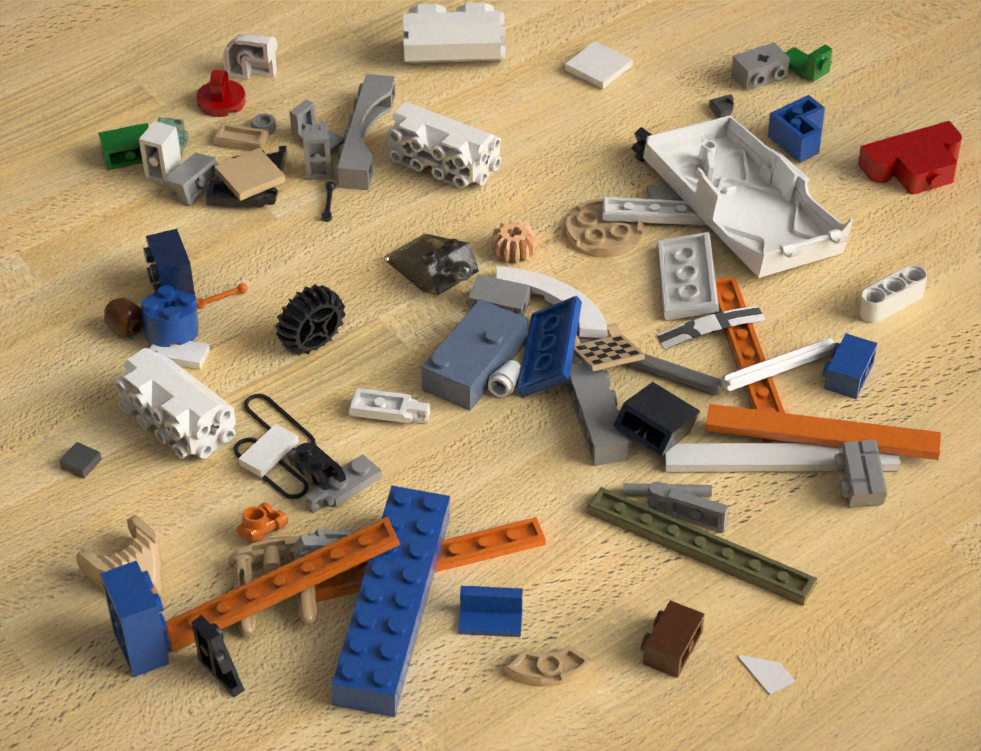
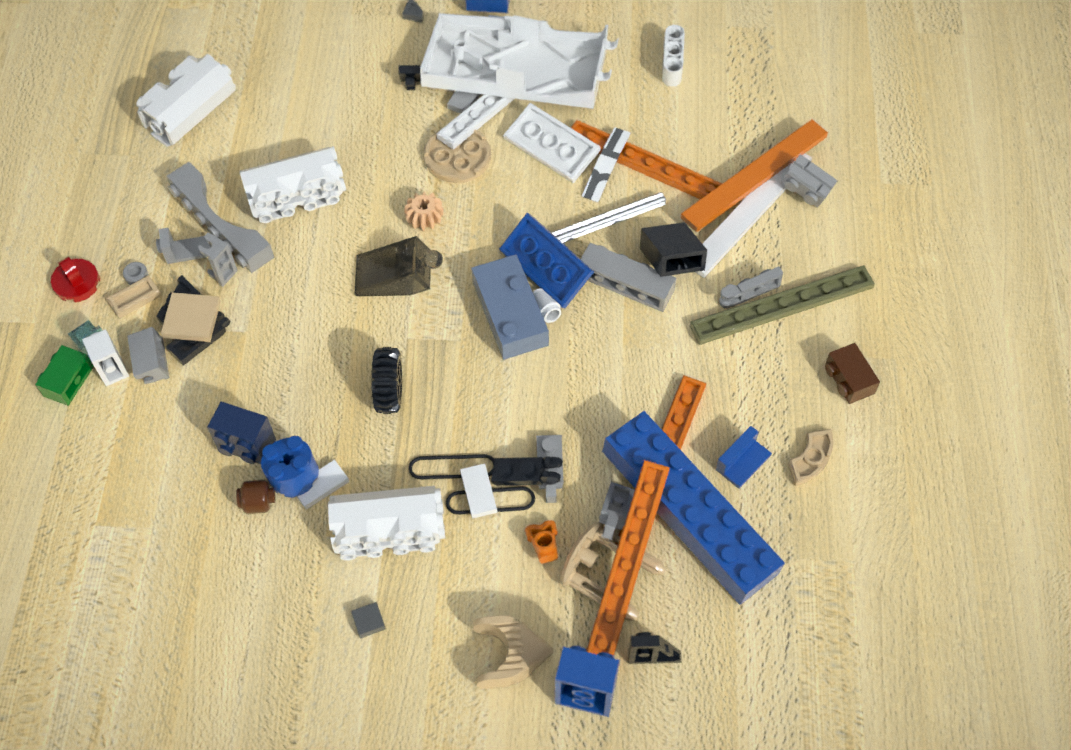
camera: 50 degrees left, 15 degrees up
orange hinge [196,283,248,309] -> none
white brick [223,34,278,80] -> none
black hinge [322,181,336,222] -> none
white hinge [349,388,430,423] -> none
light grey hinge [469,274,531,317] -> none
white tile [496,266,608,338] -> none
white tile [565,41,633,89] -> none
tan flag [573,323,645,371] -> none
light grey bar [623,483,712,497] -> none
white axle [721,338,836,391] -> none
white sticker [739,655,795,694] -> none
blue brick [822,333,878,399] -> none

